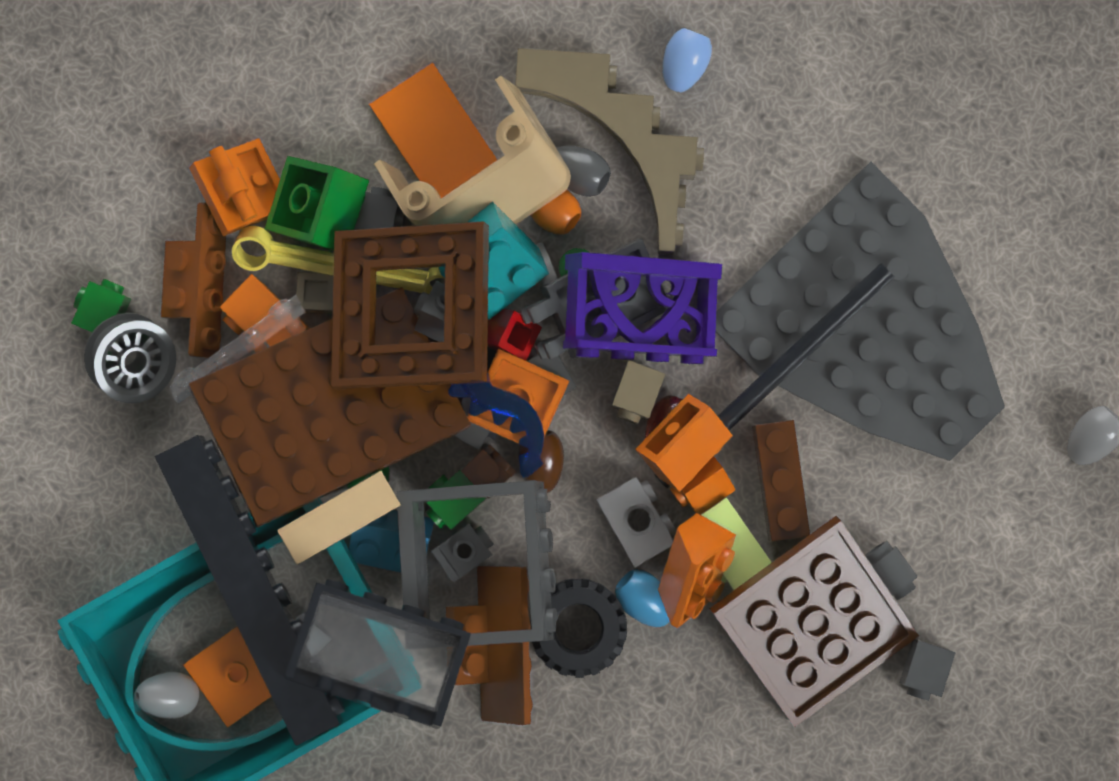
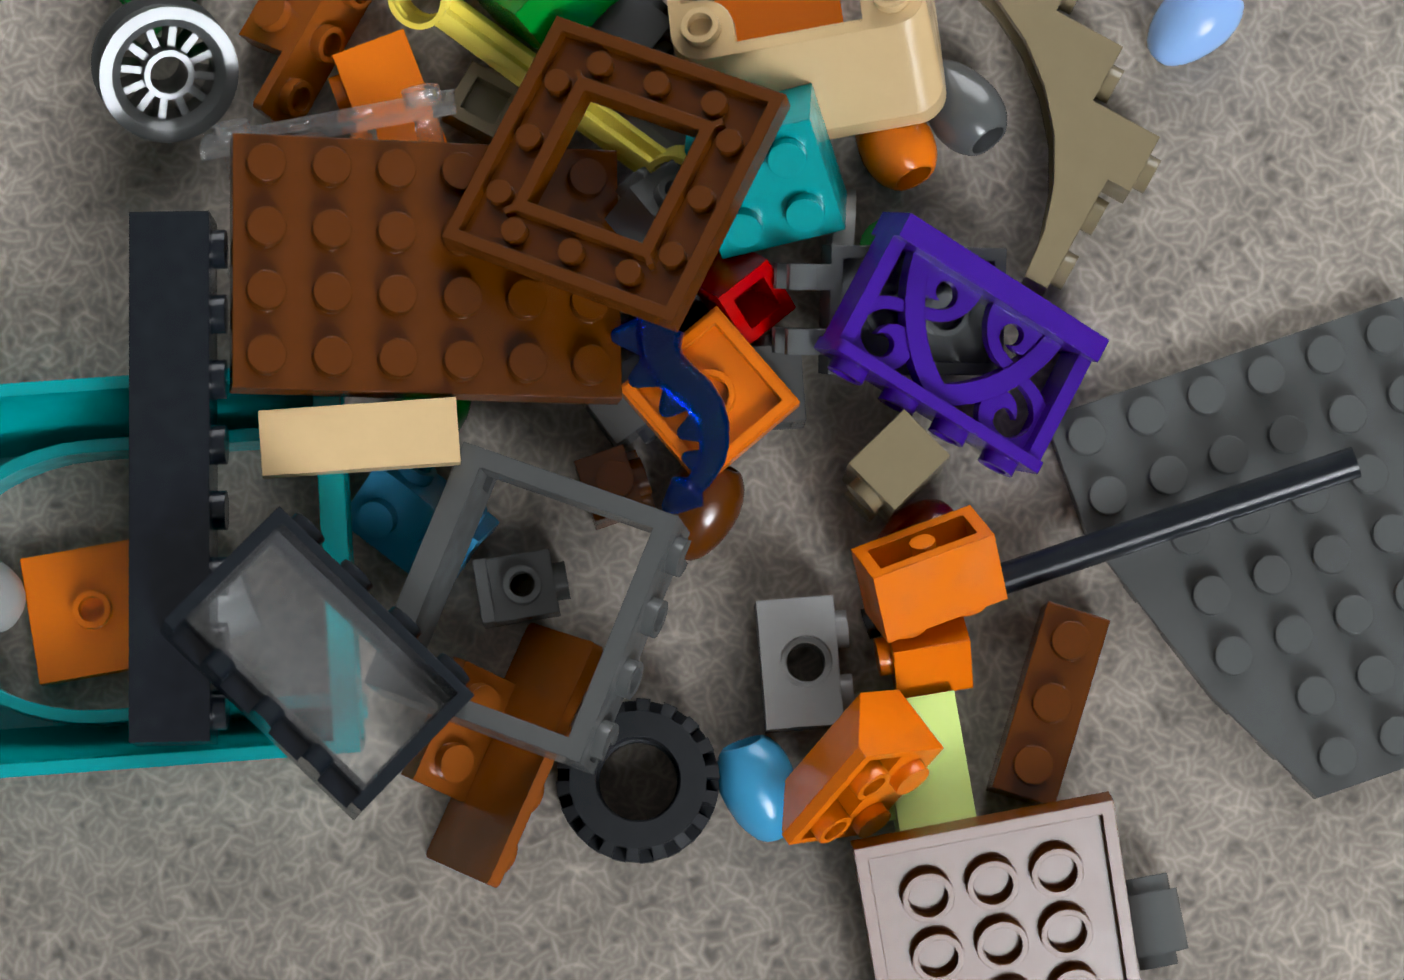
camera: 15 degrees right, 5 degrees down
green brick [426,470,487,530] -> none

